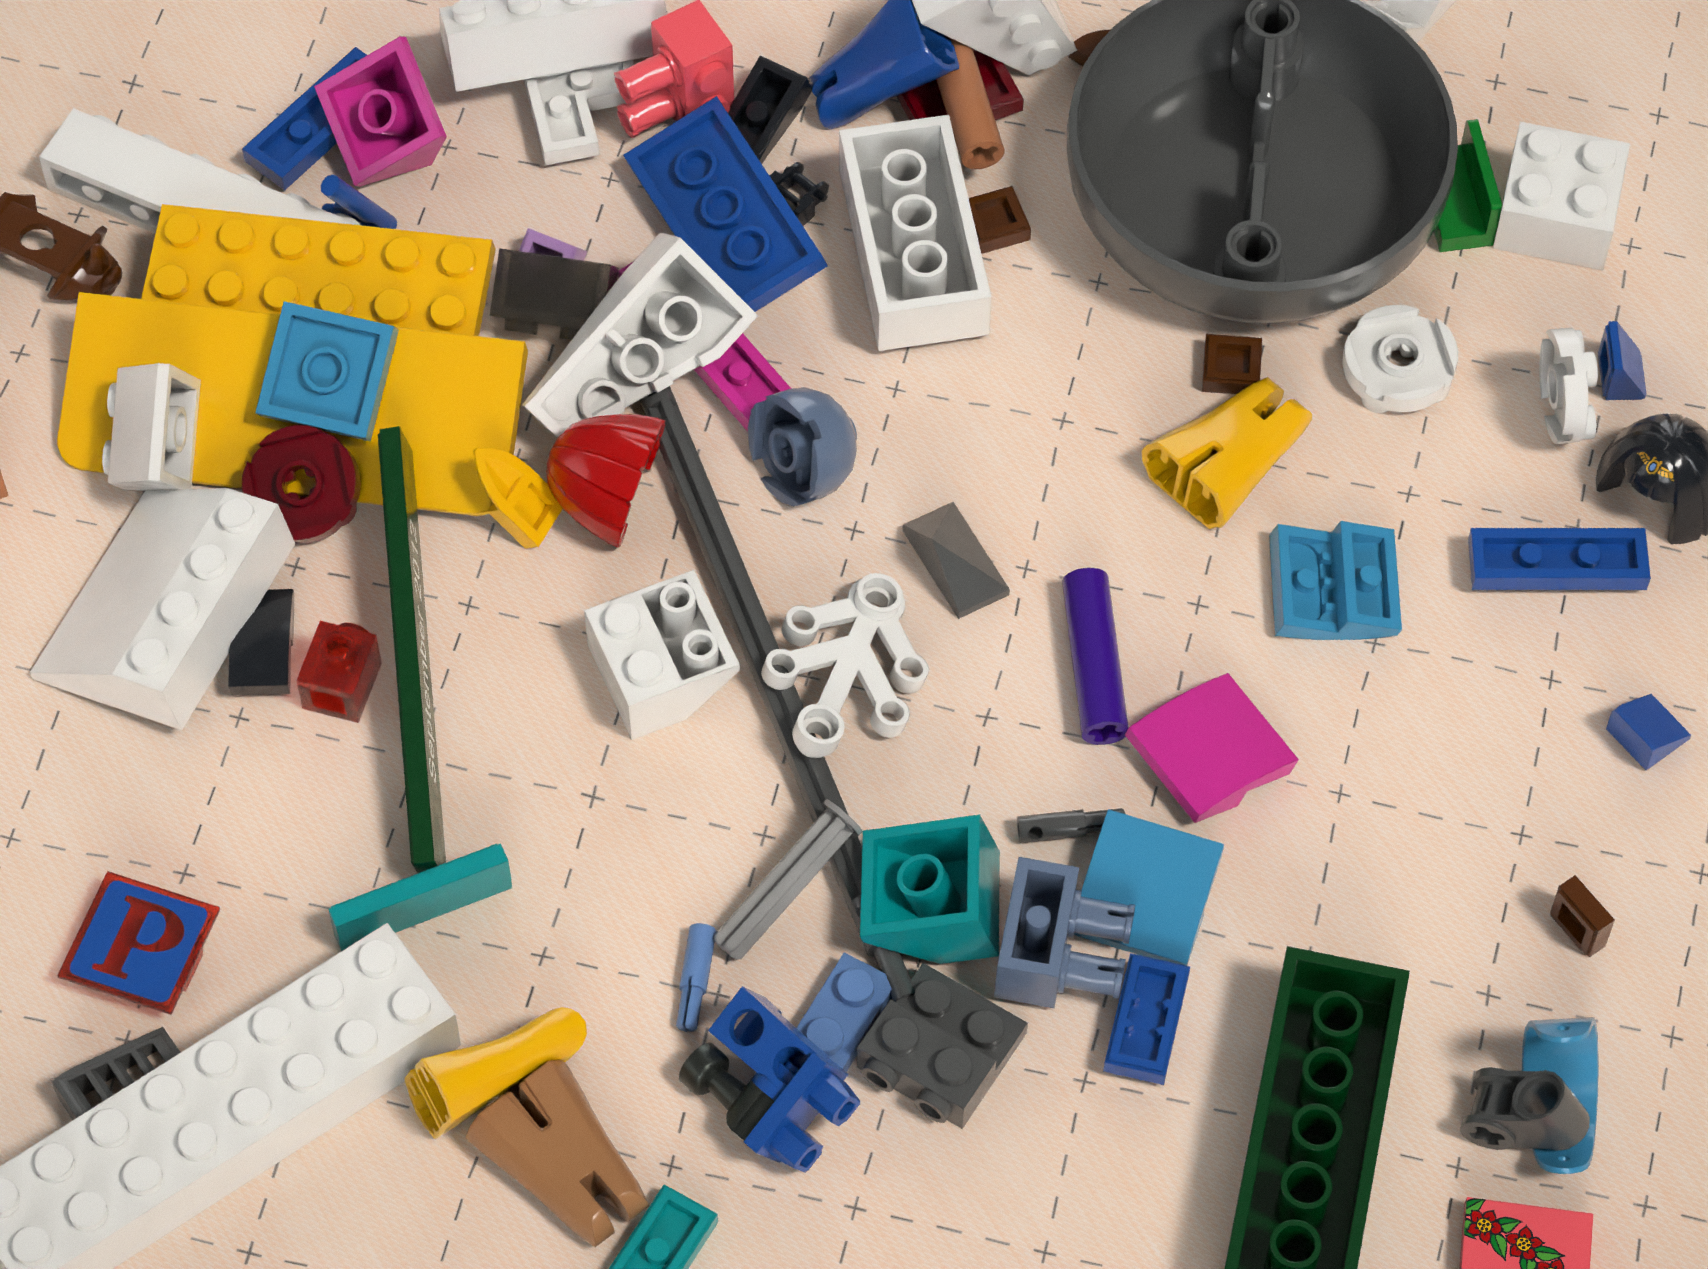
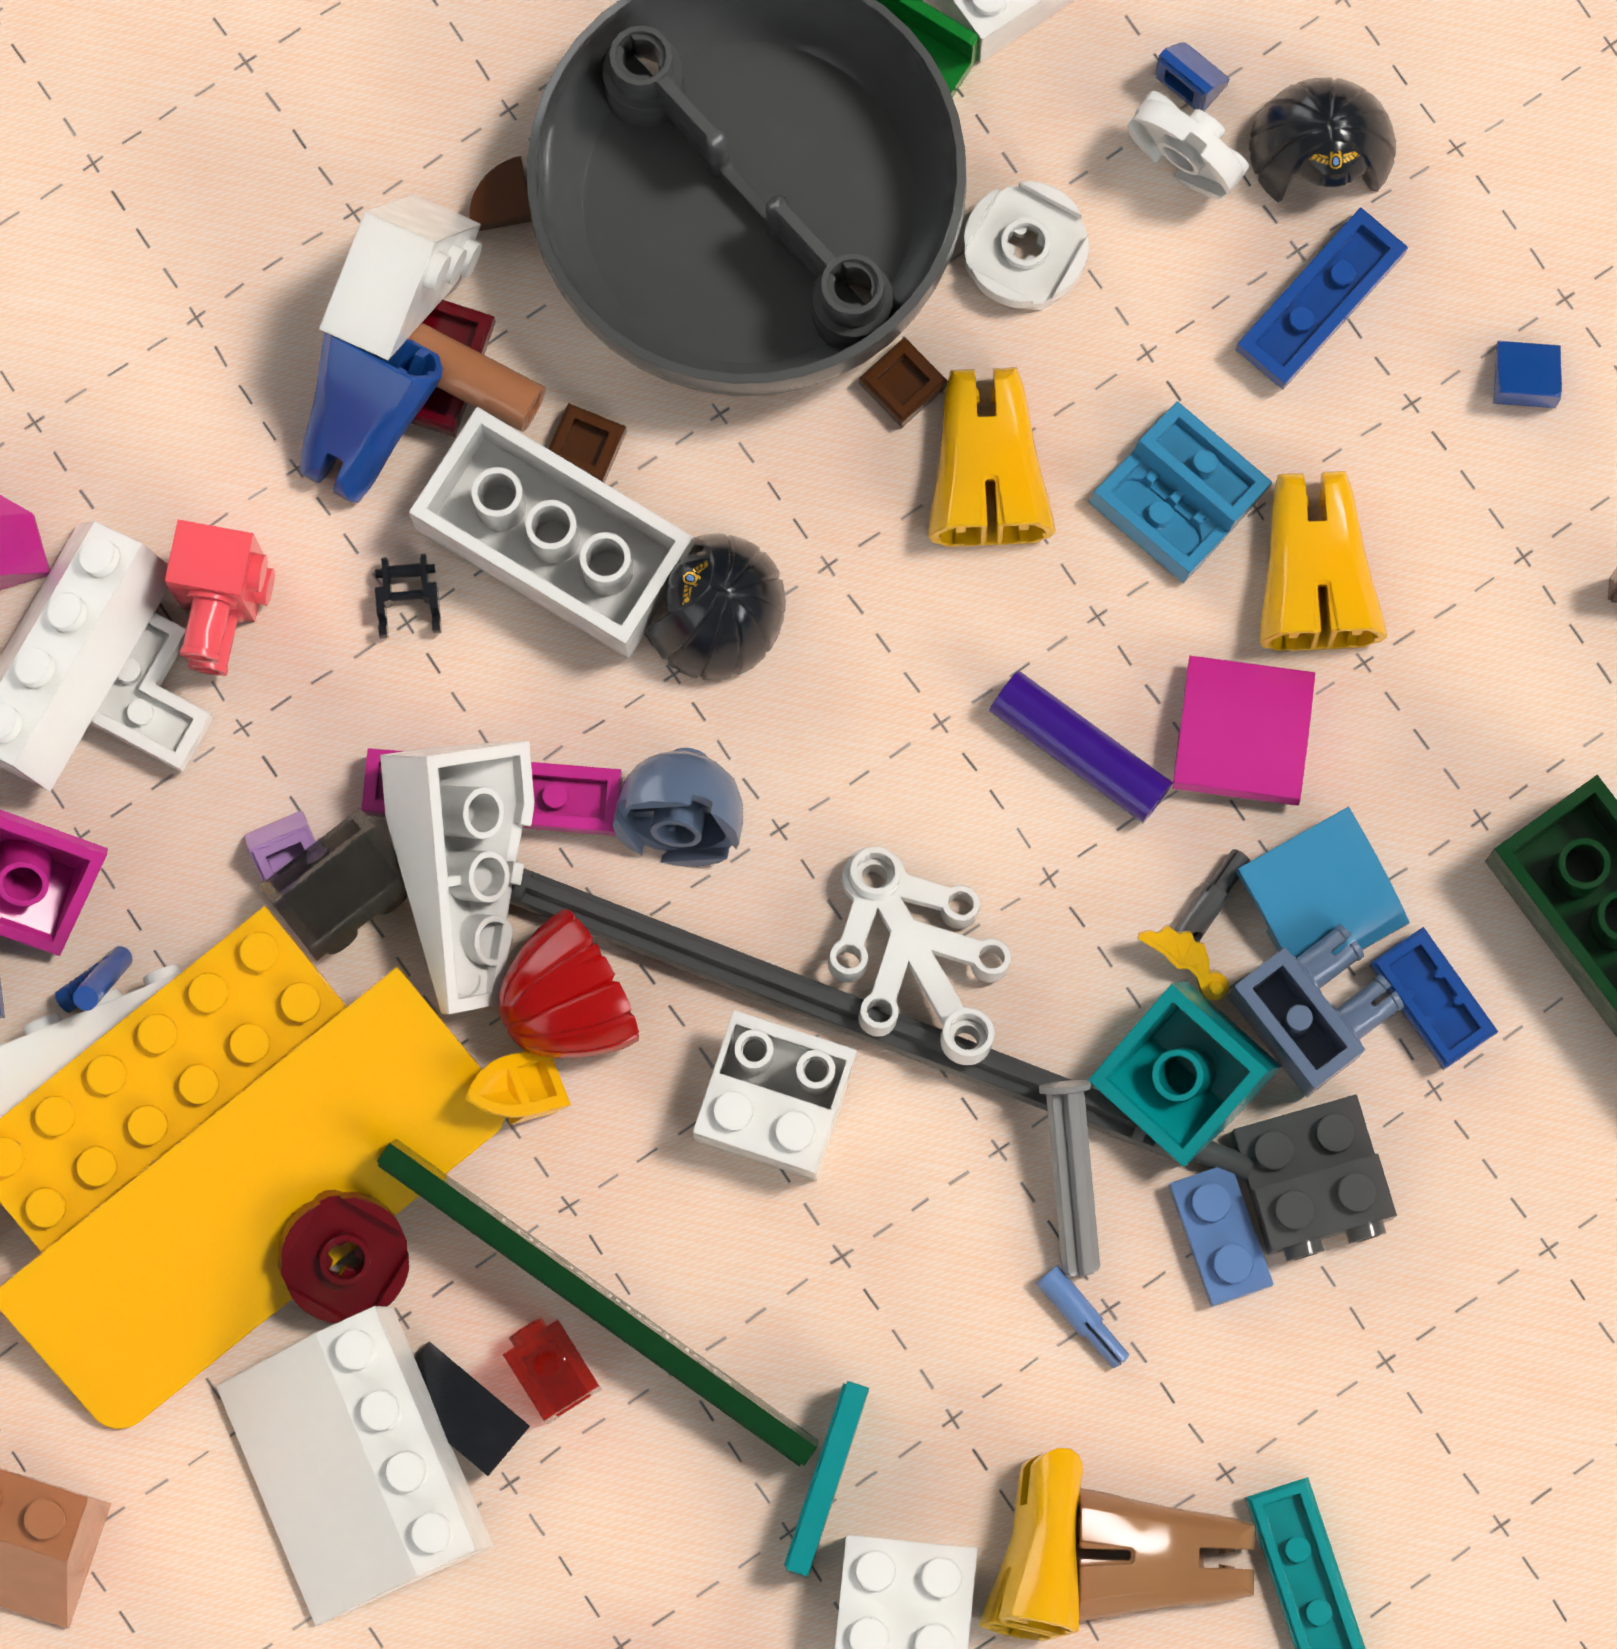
camera: 45 degrees left, 20 degrees up
white slope [102,363,201,491] -> none
dark azure plate [255,301,399,442] -> none
blue plate [623,96,828,312] -> none
blue hips [679,986,860,1173] -> none
black slope [728,55,812,164] -> none
dark grey slope [903,502,1010,619] -> none
none -> black hair [648,534,786,680]
none -> yellow piece [1137,924,1229,1000]
none -> yellow piece [1259,471,1388,652]

